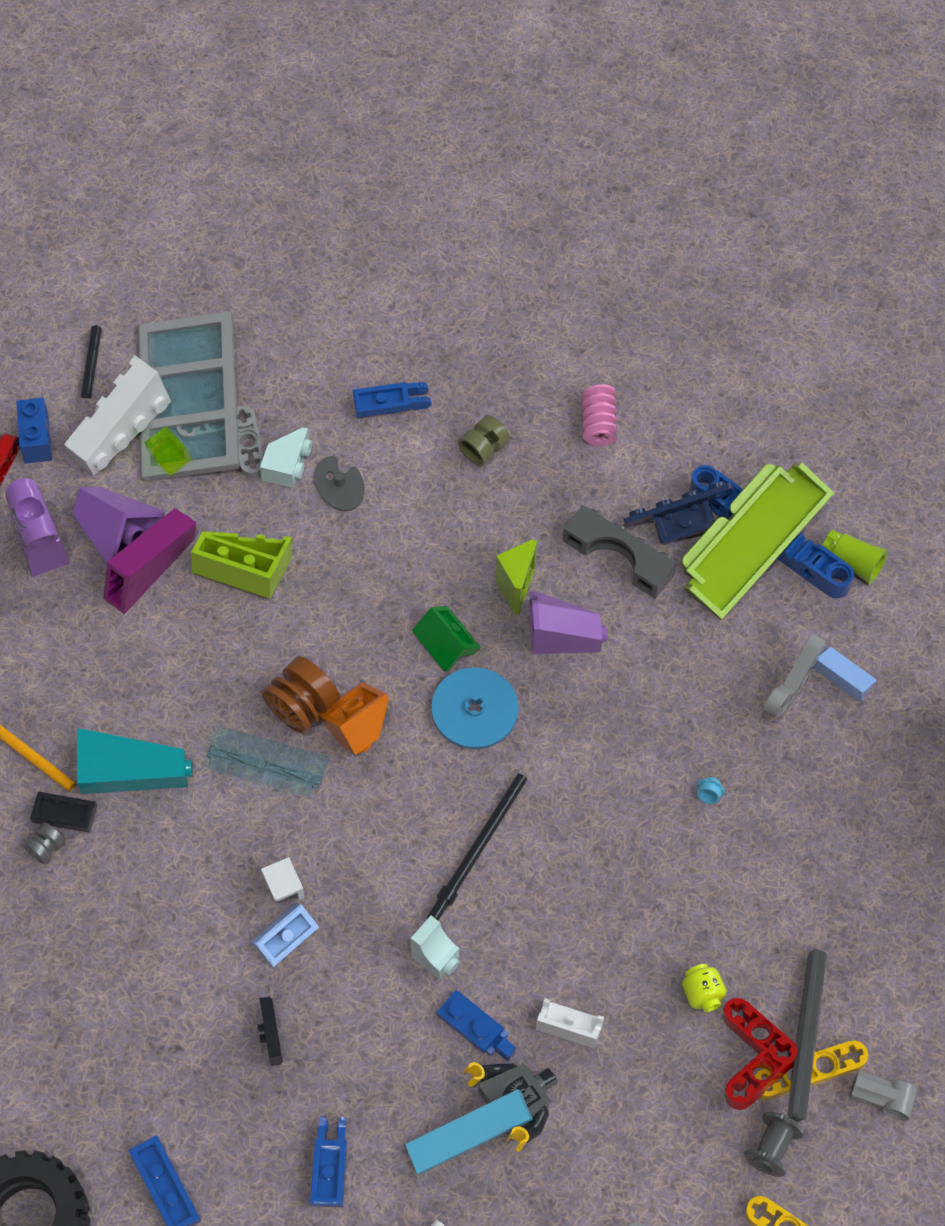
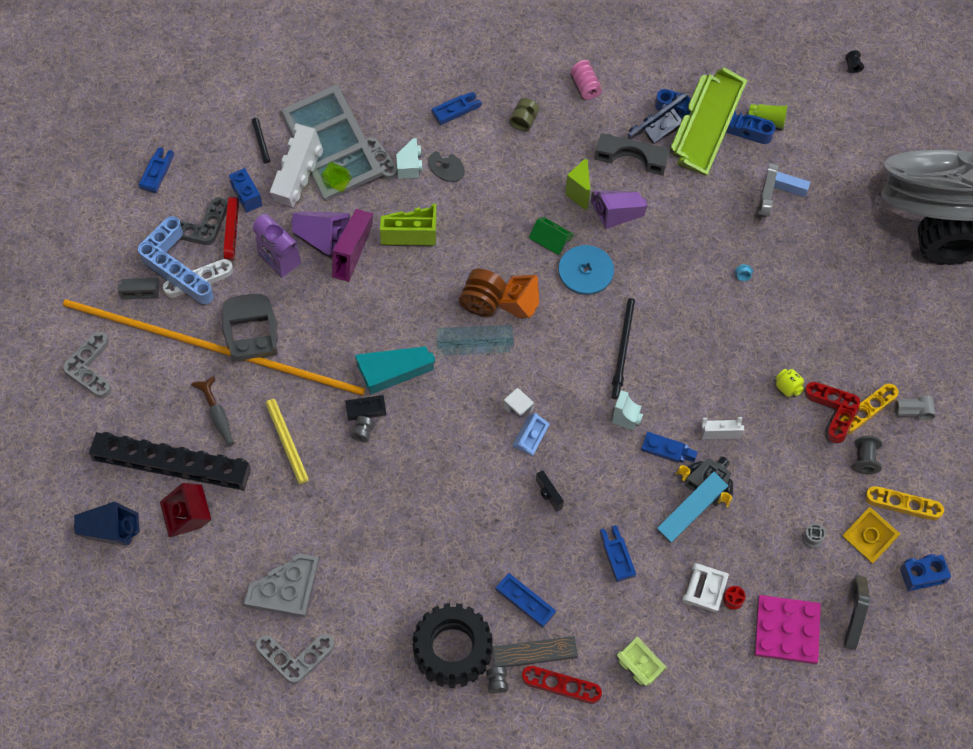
camera: 20 degrees left, 0 degrees up
dark grey axle [787,949,827,1122] -> none

